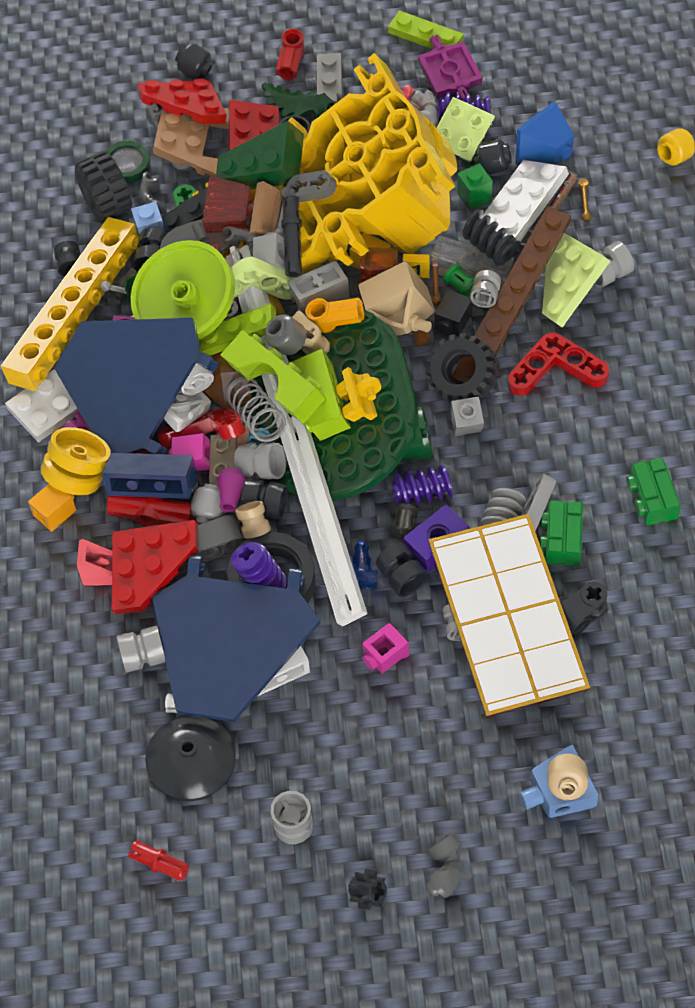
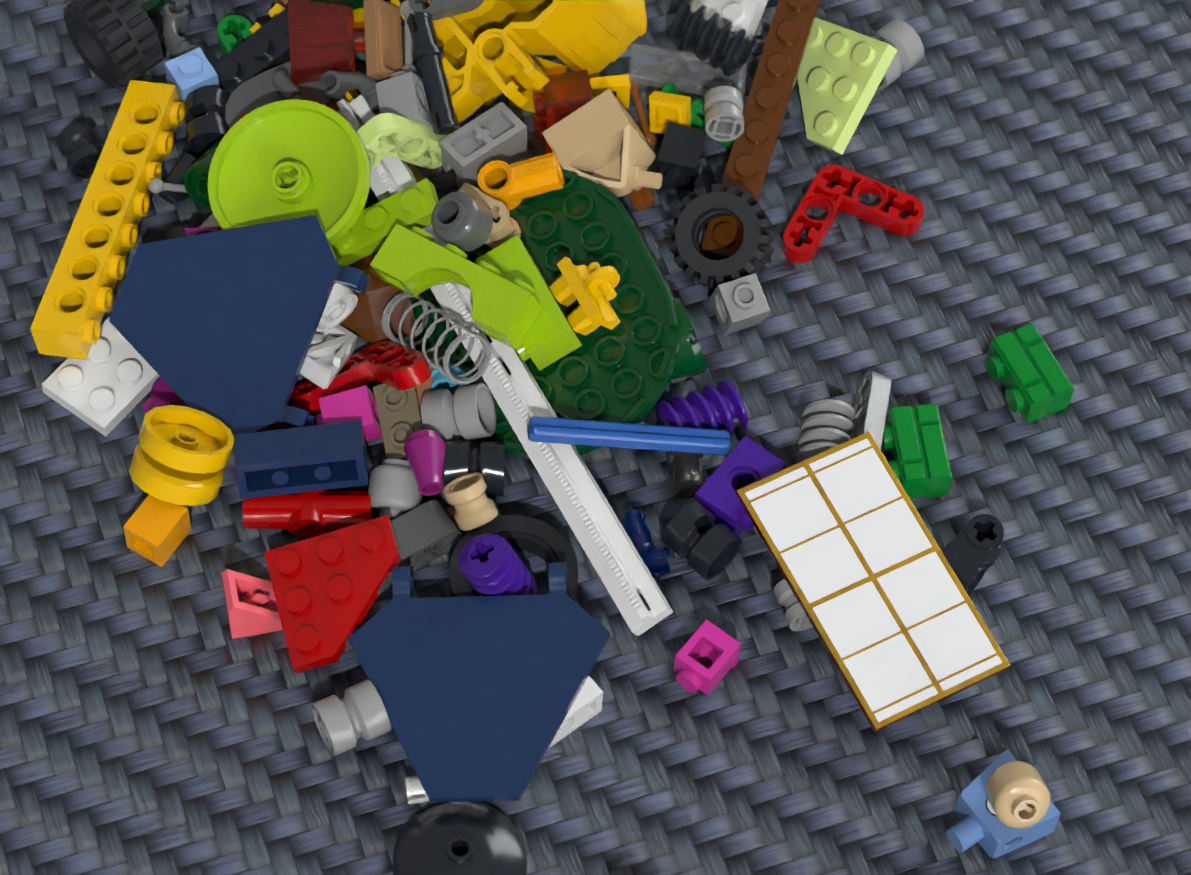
camera: 20 degrees left, 0 degrees up
none -> blue axle [527,416,731,455]
none -> yellow tile [649,91,691,135]

